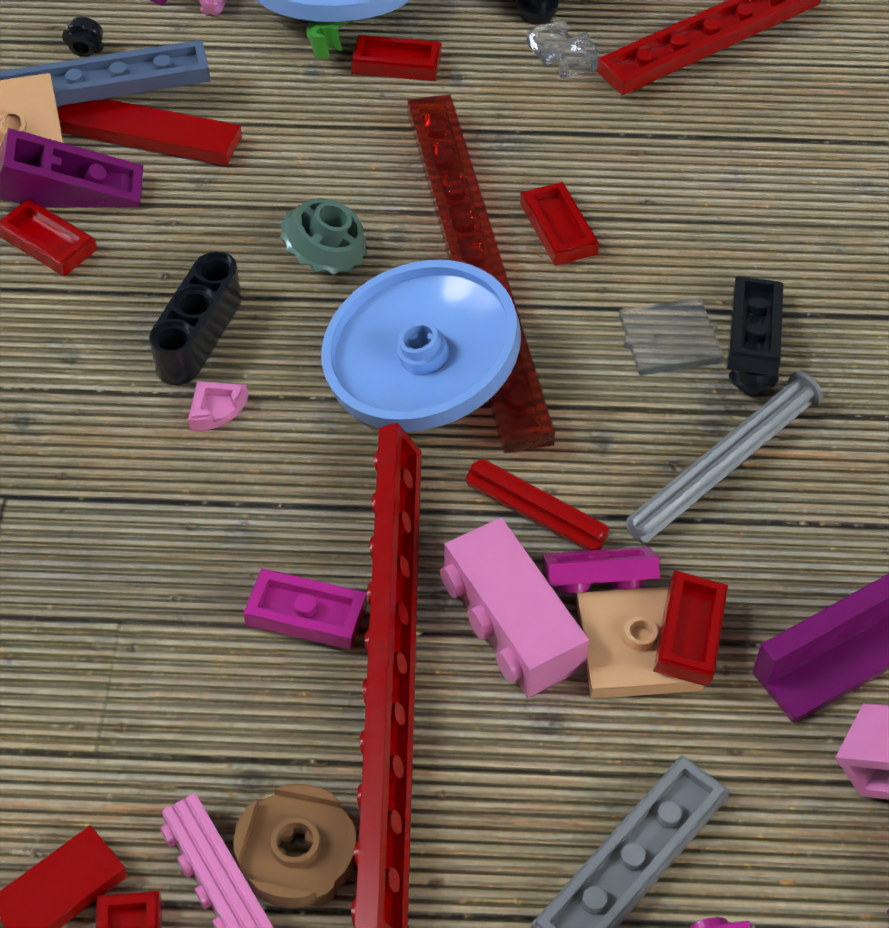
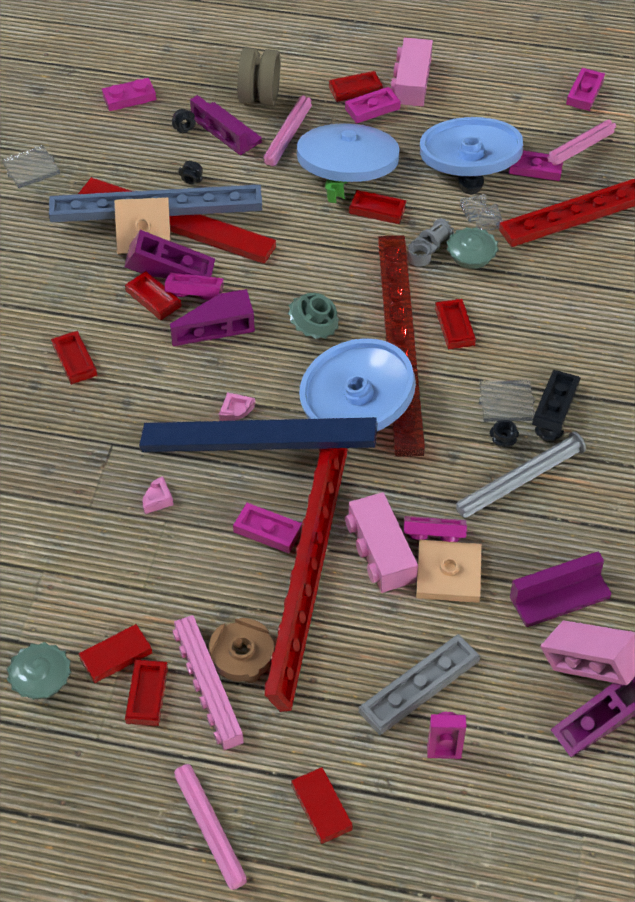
camera: 10 degrees right, 0 degrees up
black beam [149,251,242,385] -> none
red axle [466,459,610,551] -> none
red tile [653,570,728,687] -> none
none -> dark blue tile [139,417,378,452]
none -> bright pink tile [143,476,174,514]
none -> dark pink plate [165,272,224,300]
none -> magenta slope [170,289,255,347]
none -> light grey connector [407,218,454,267]
none -> sand green piece [446,227,499,269]
none -> black plate [490,420,519,447]

